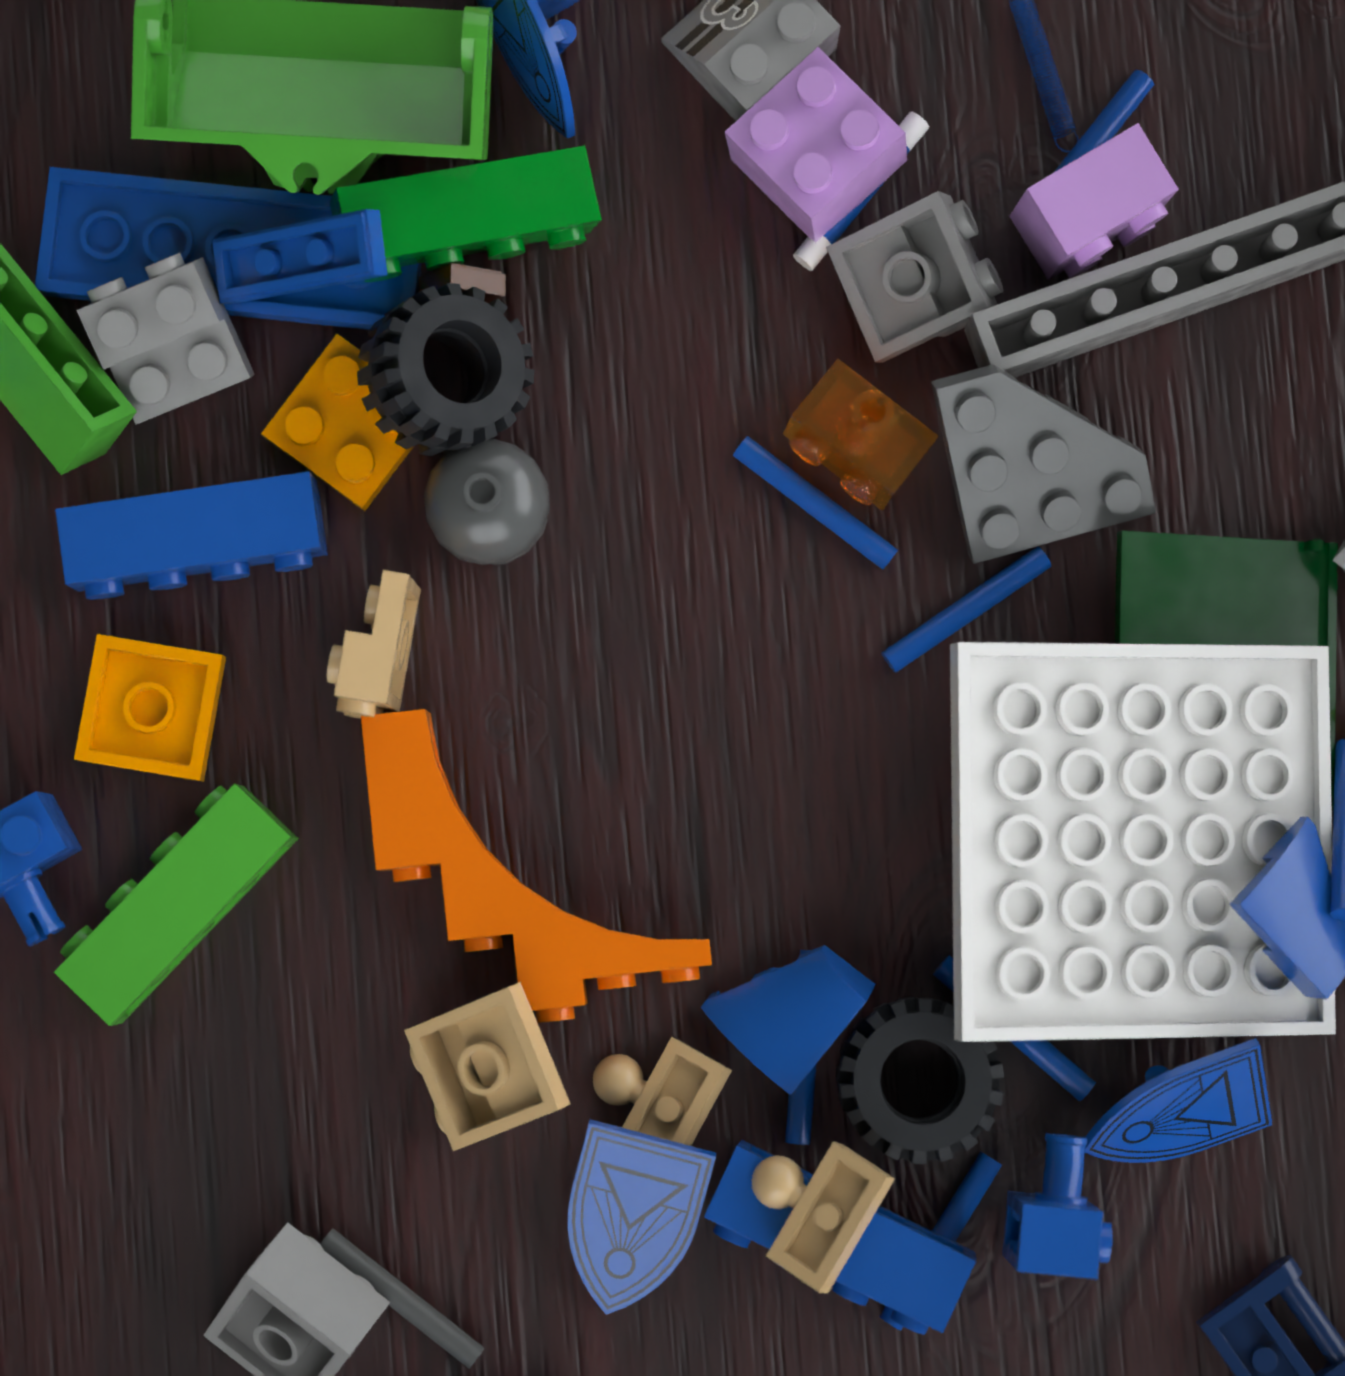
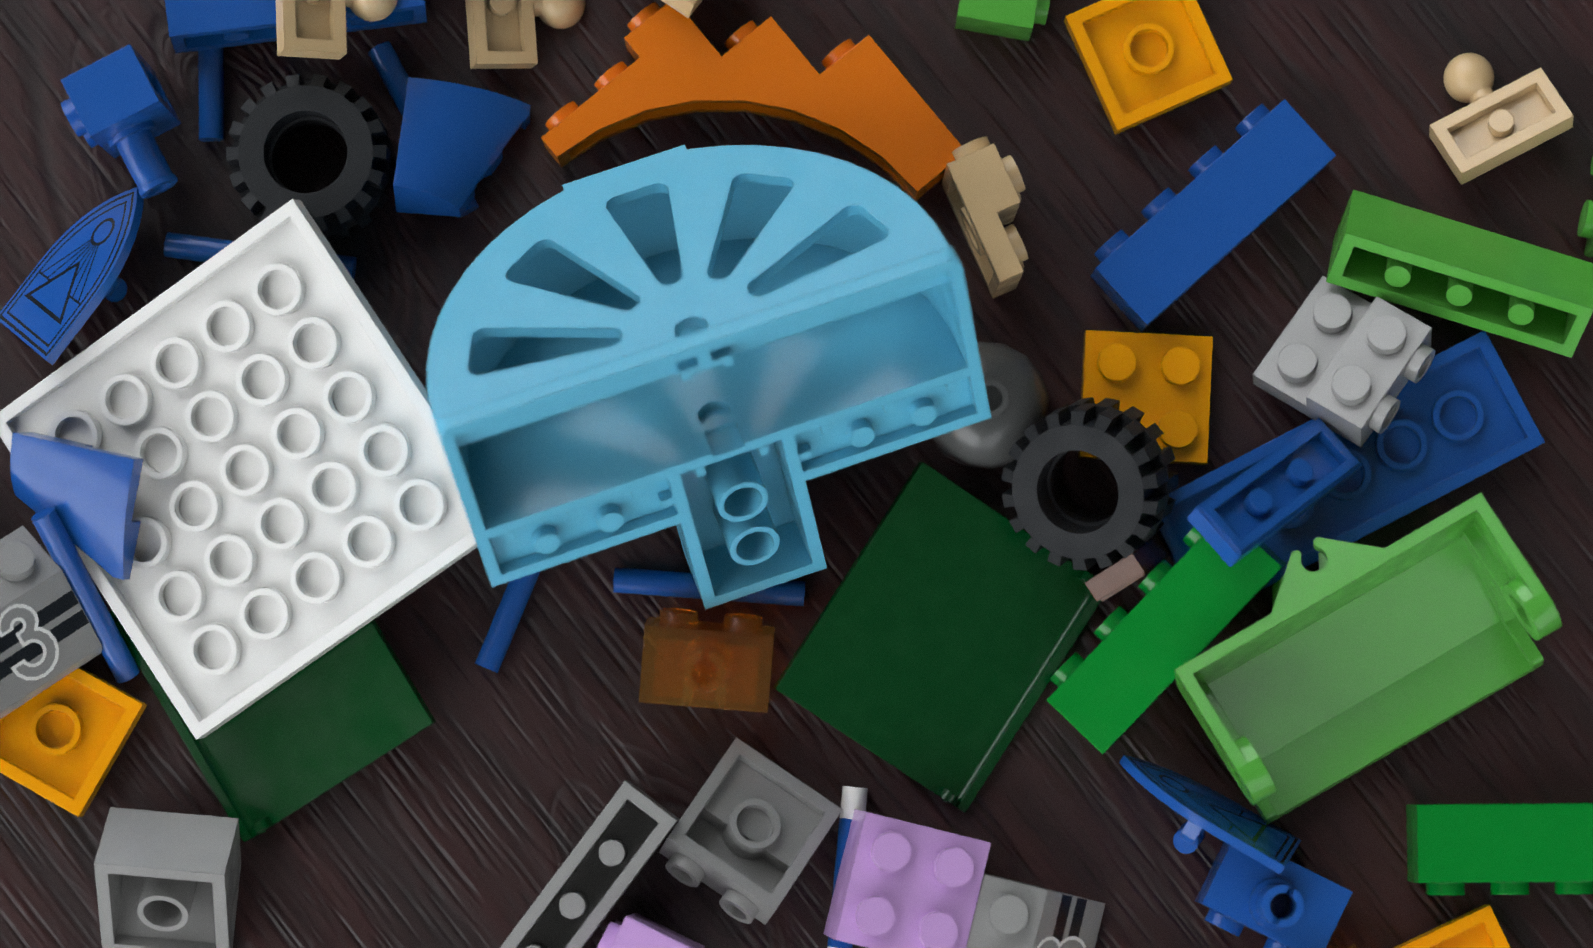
camera: 145 degrees right, 0 degrees up
plate [931,364,1156,564] -> none
none -> medium azure piece [426,144,991,610]
none -> dark green container [773,461,1101,813]

